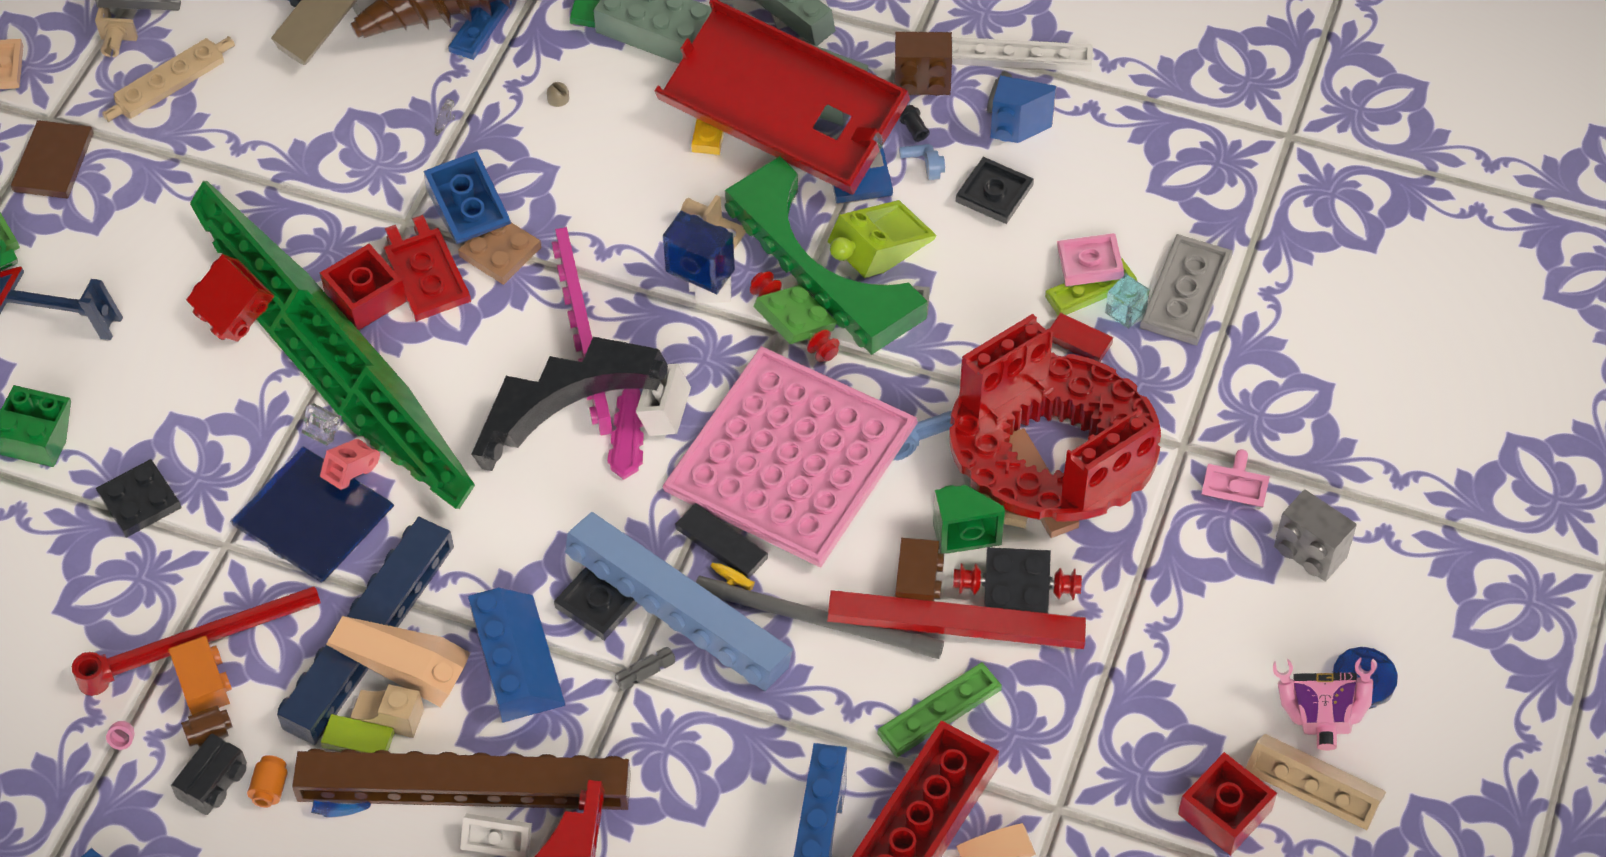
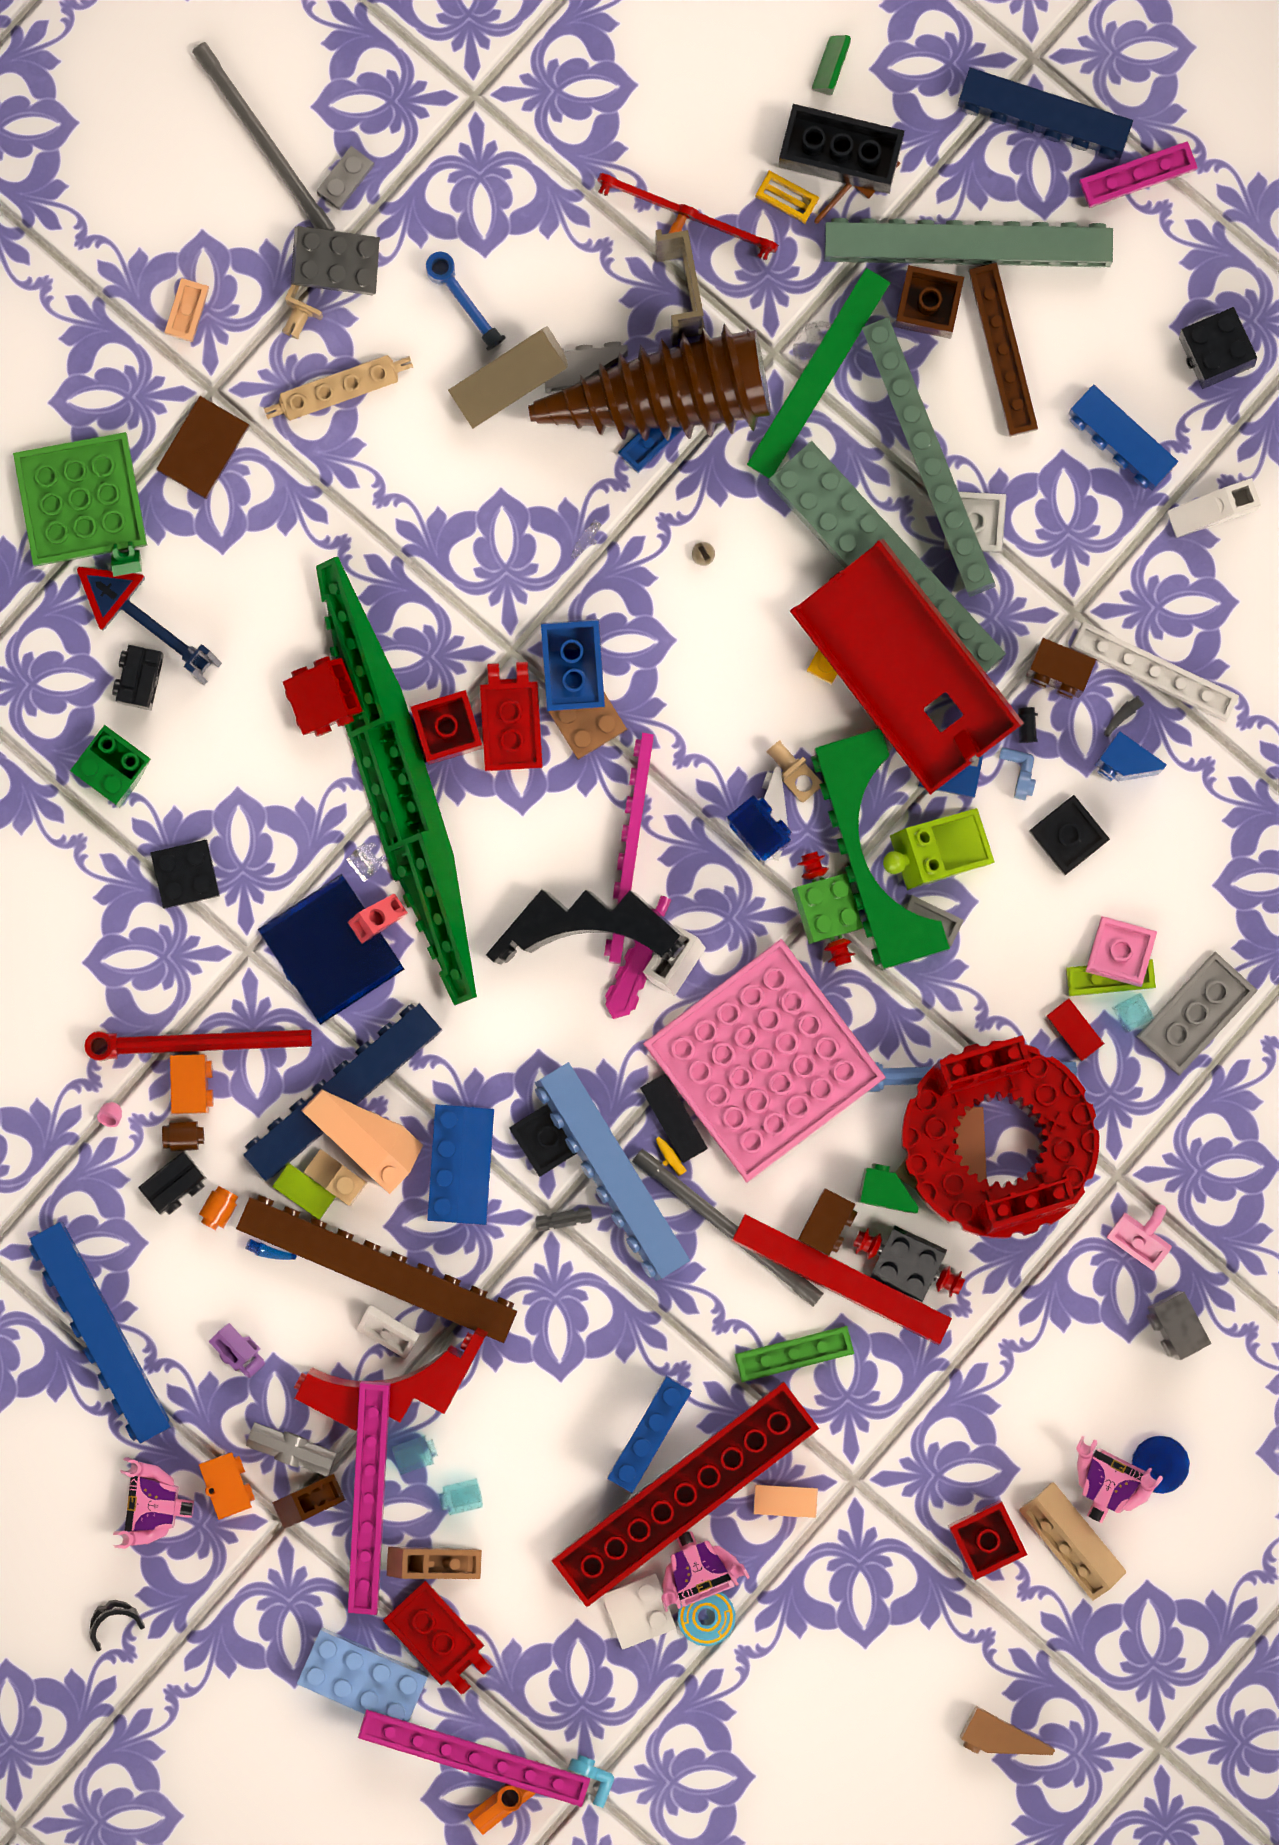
camera: 20 degrees right, 30 degrees up
none -> black brick [112,645,164,711]

